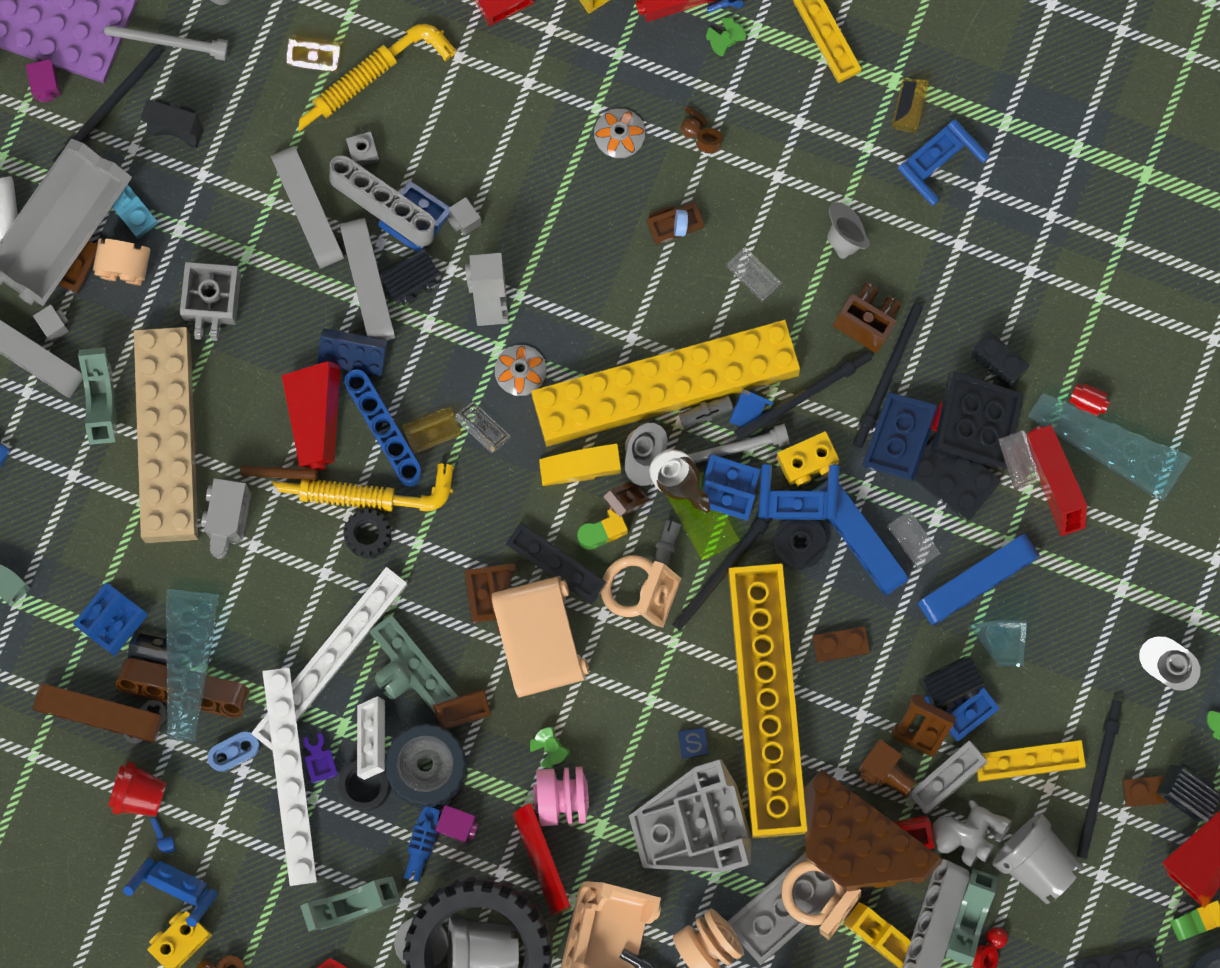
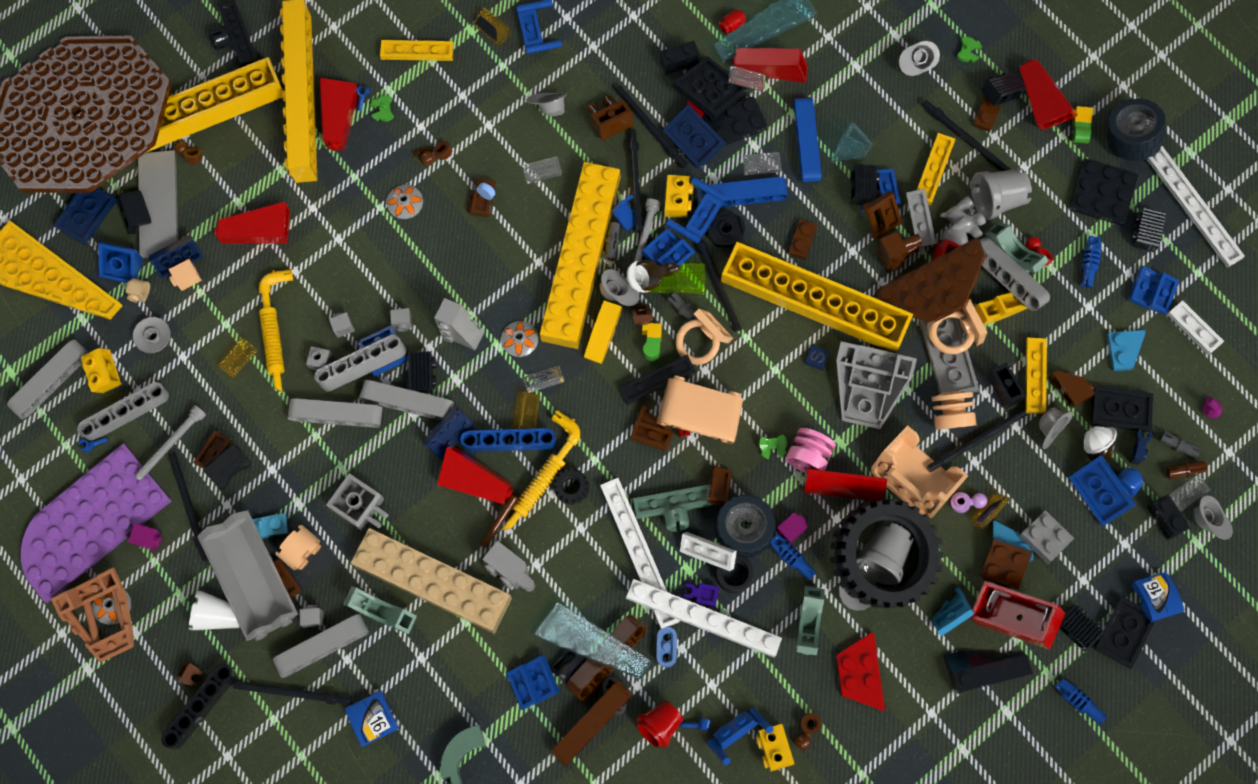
camera: 60 degrees left, 5 degrees down
none -> reddish brown plate [193,431,232,469]
none -> light grey plate [329,312,355,338]

